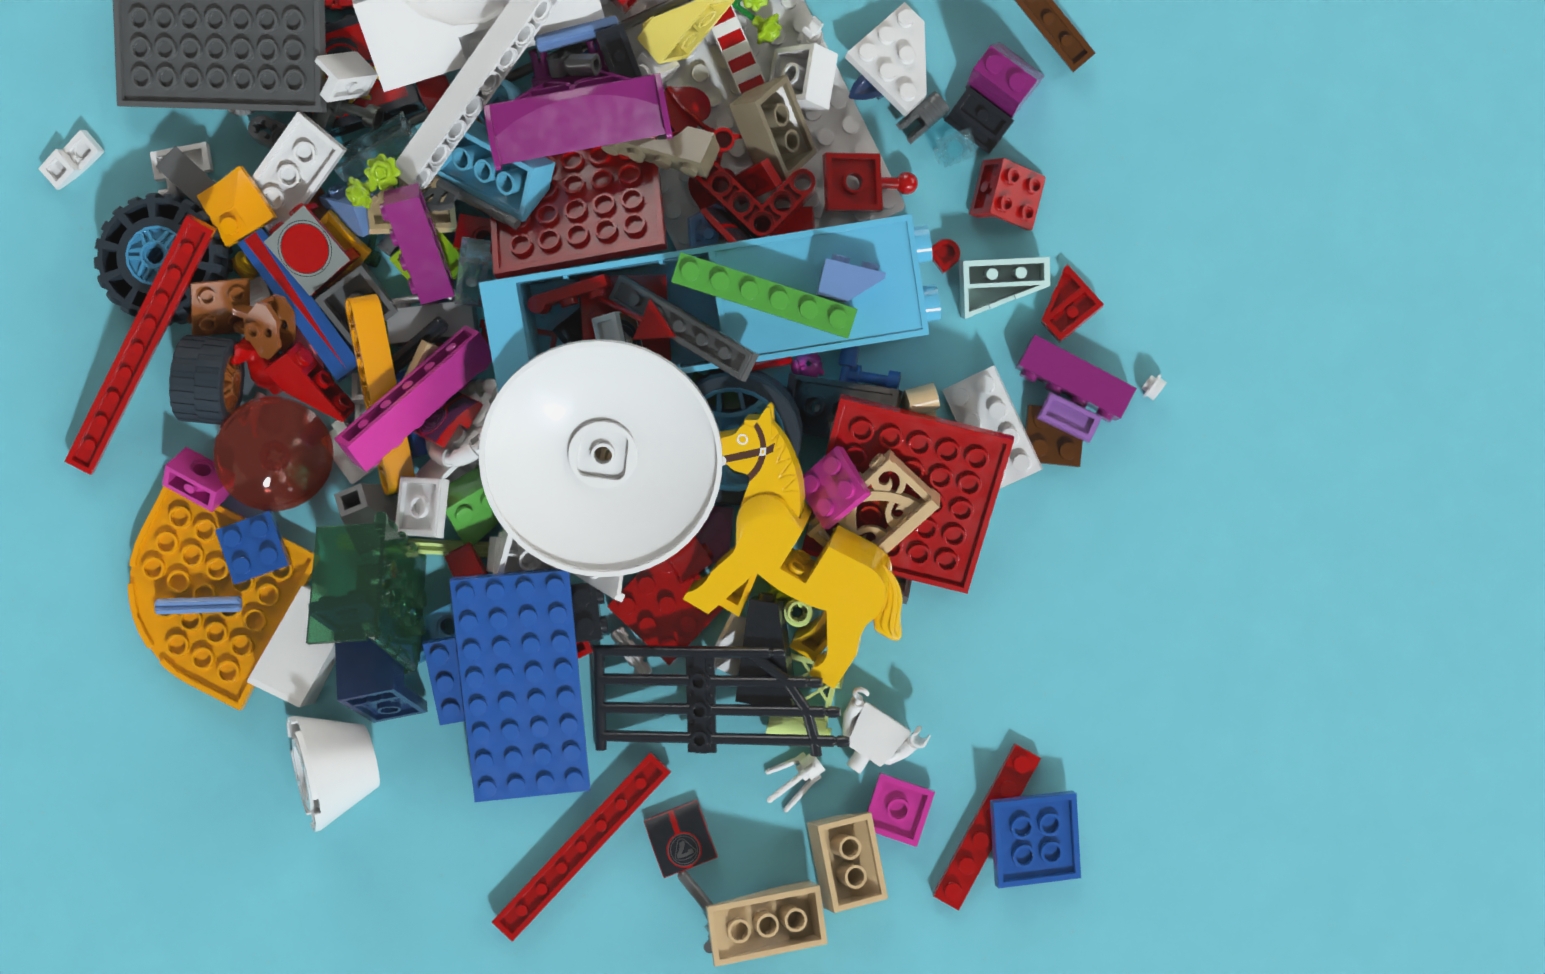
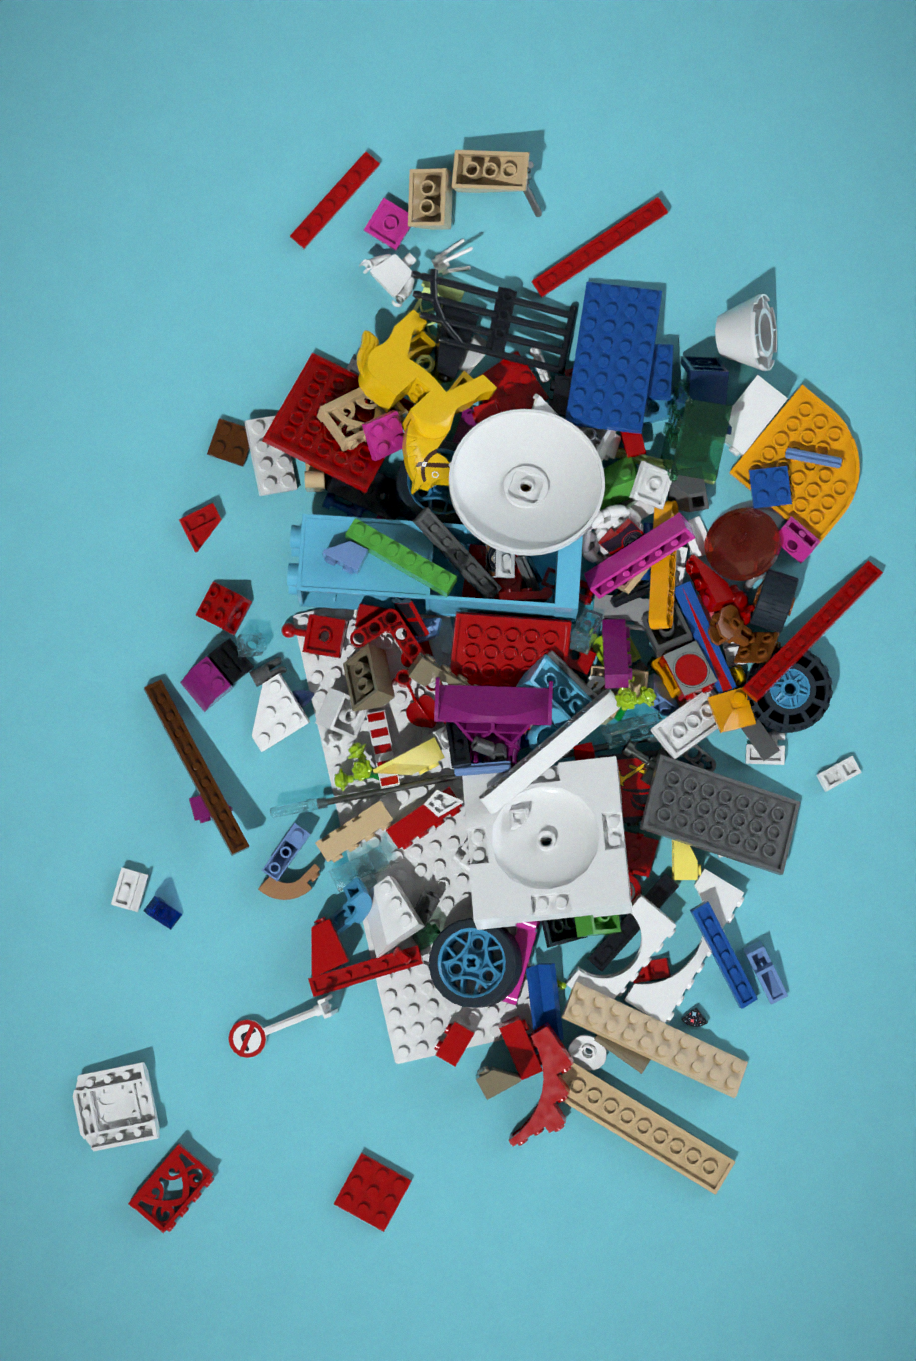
camera: 170 degrees left, 0 degrees up
white panel [315,51,378,102] -> none
red piece [599,296,676,340] -> none
black slope [644,799,718,878] -> none
red plate [727,158,783,205] -> none
red tile [932,239,960,274] -> none
light aqua wedge [959,257,1050,319] -> none
blue plate [990,791,1081,889] -> none
magenta brick [1015,335,1137,422] -> none
medium lavender tile [1037,392,1102,443] -> none
white plate [1141,374,1167,401] -> none
none -> dark grey axle [515,555,545,603]

